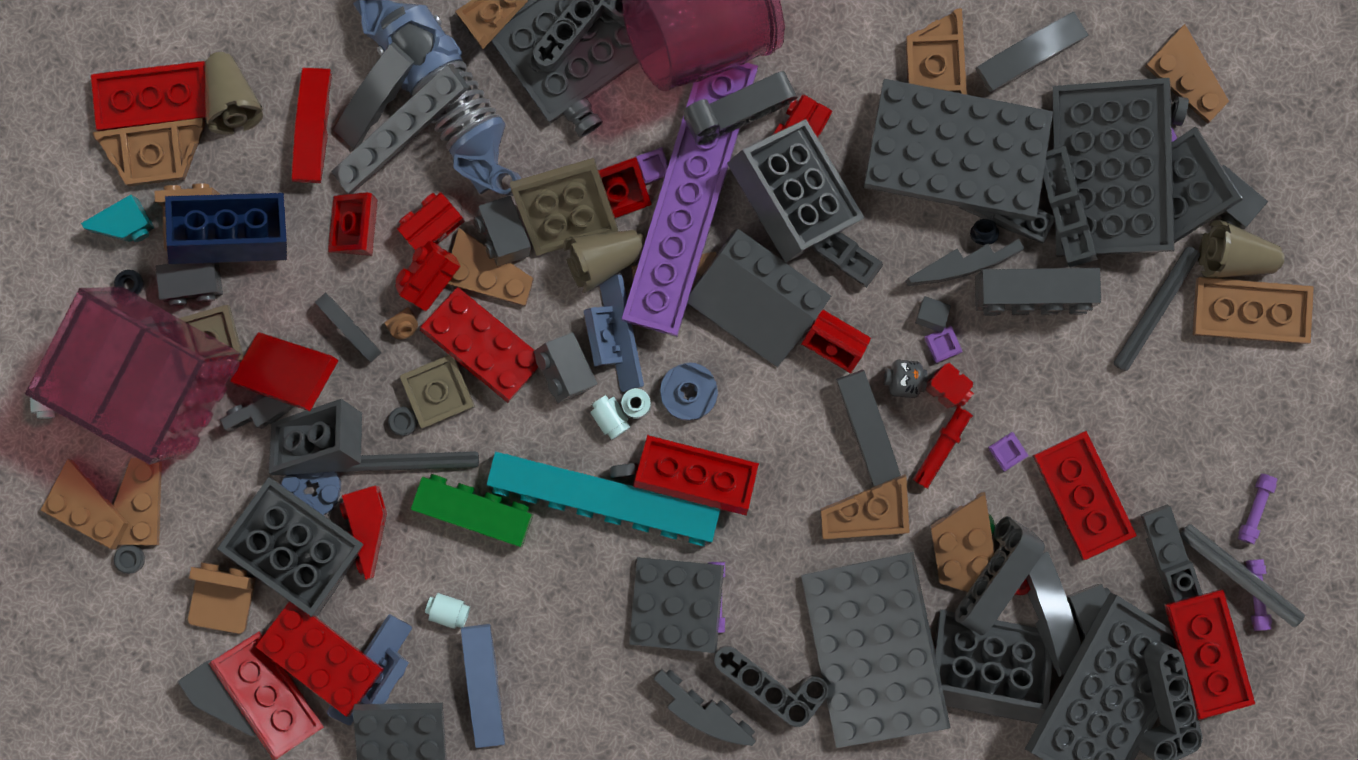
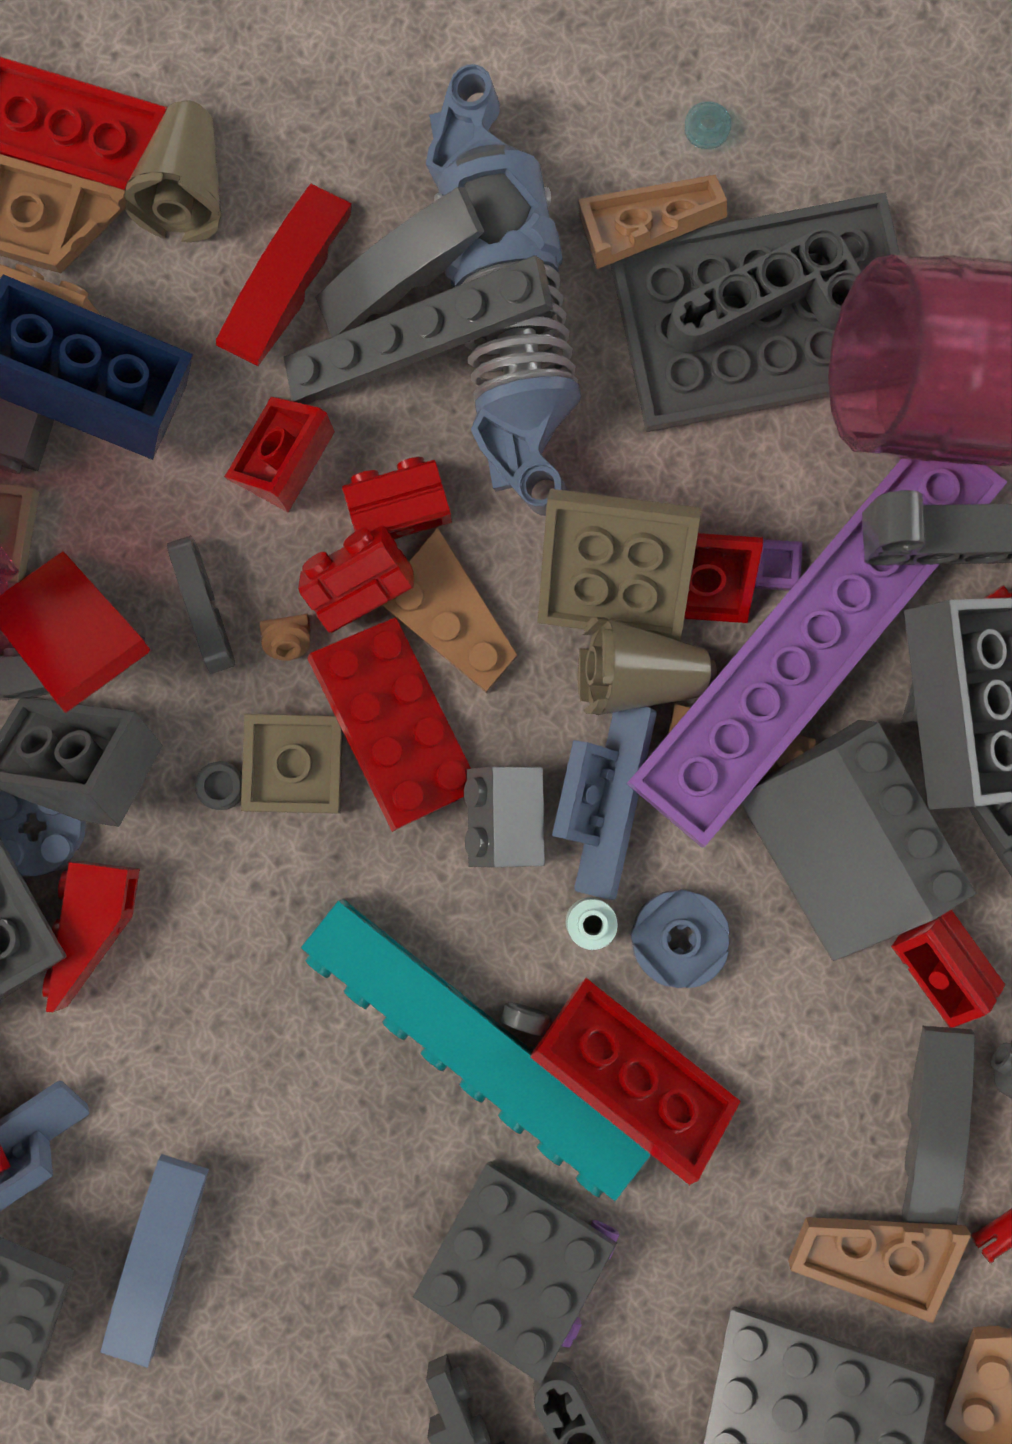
camera: 20 degrees right, 0 degrees up
dark grey axle [338,451,479,472] -> none
green brick [410,473,534,547] -> none
light aqua brick [425,593,470,629] -> none
dark grey brick [474,195,531,267] -> none
dark grey wheel [564,98,603,138] -> none
light aqua brick [590,395,630,440] -> none

